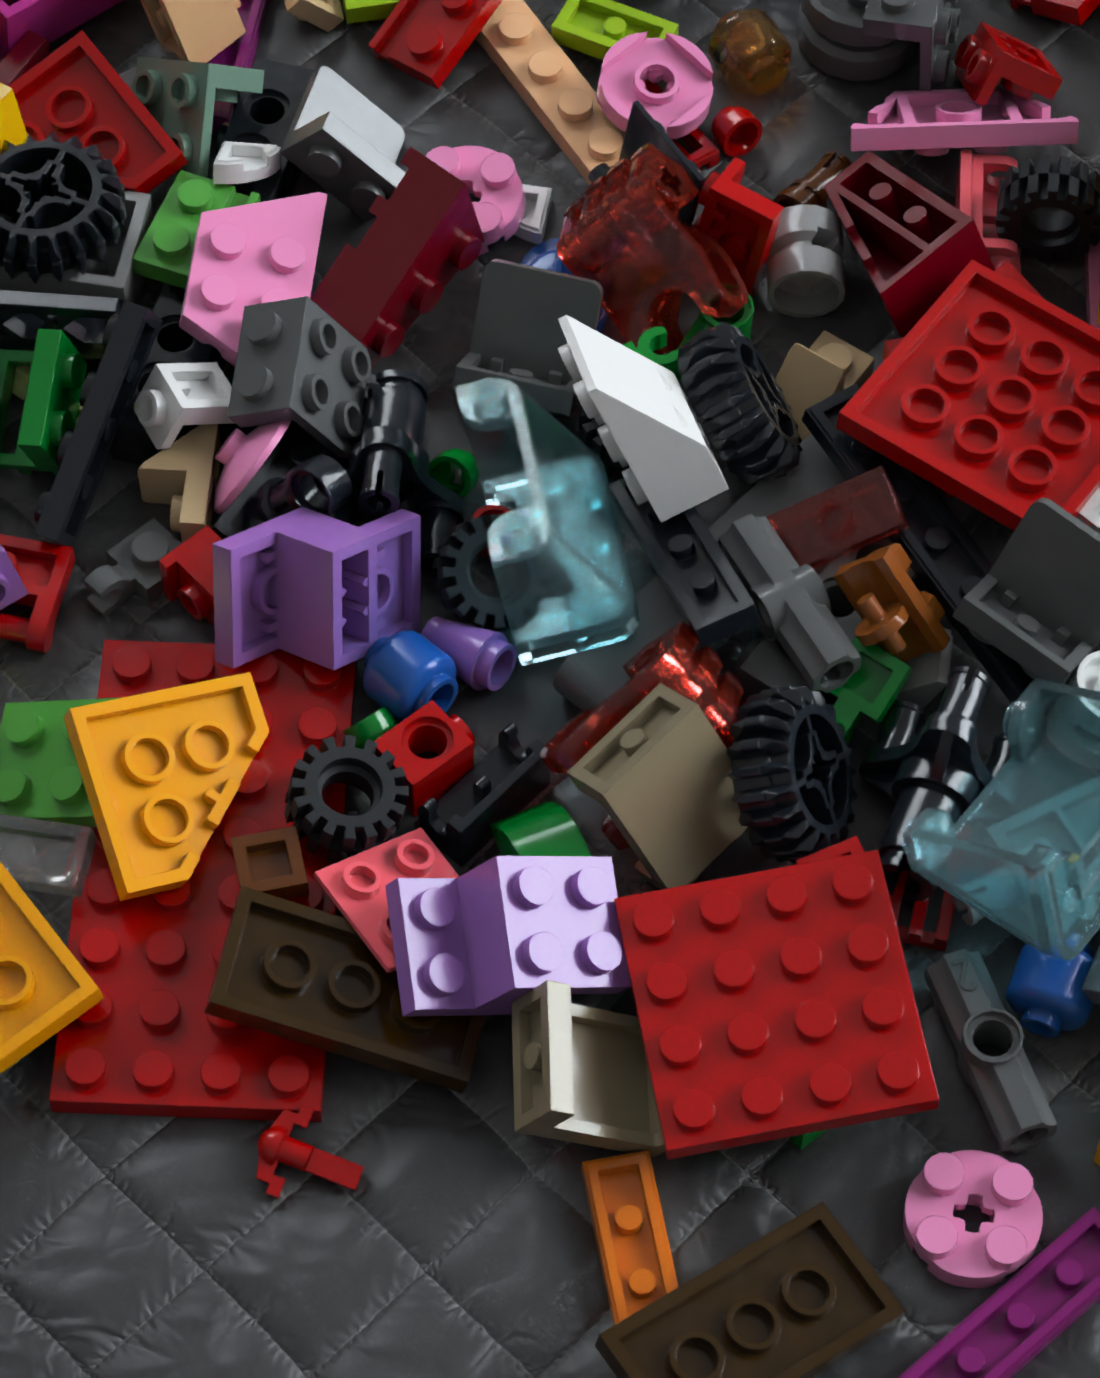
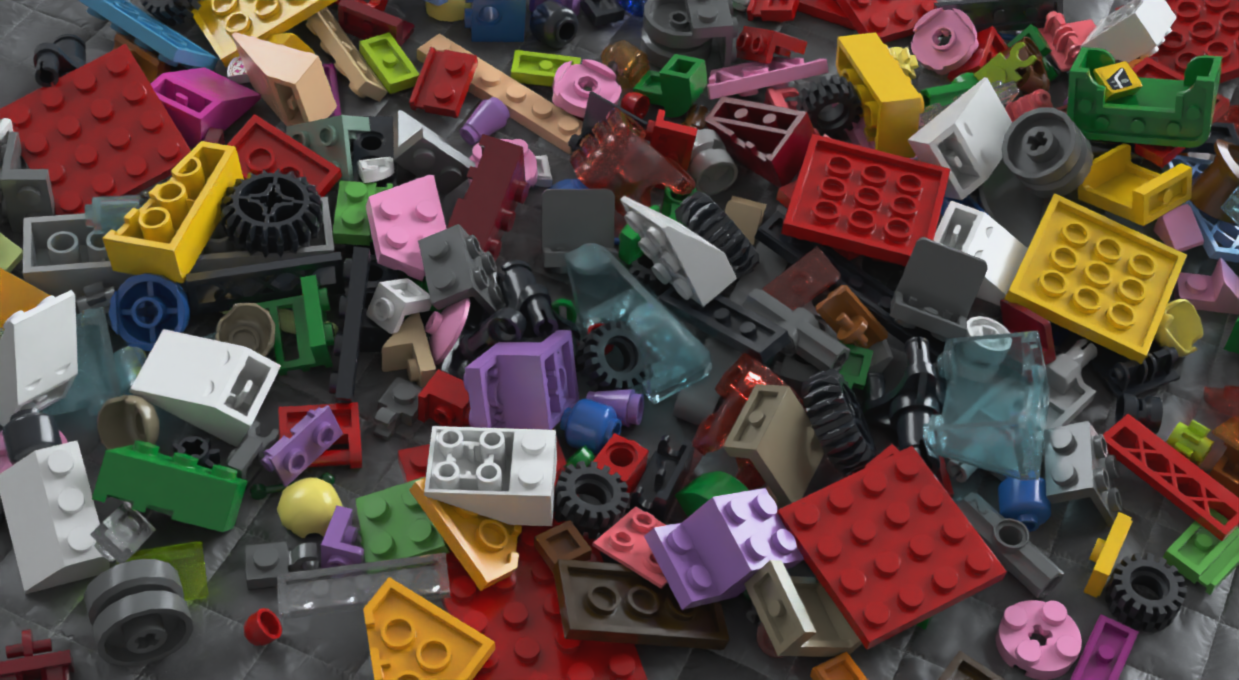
camera: 25 degrees left, 10 degrees down
none -> white slope [424,426,557,526]
none -> medium lavender cone [460,97,510,145]
none -> green brick [633,54,707,118]

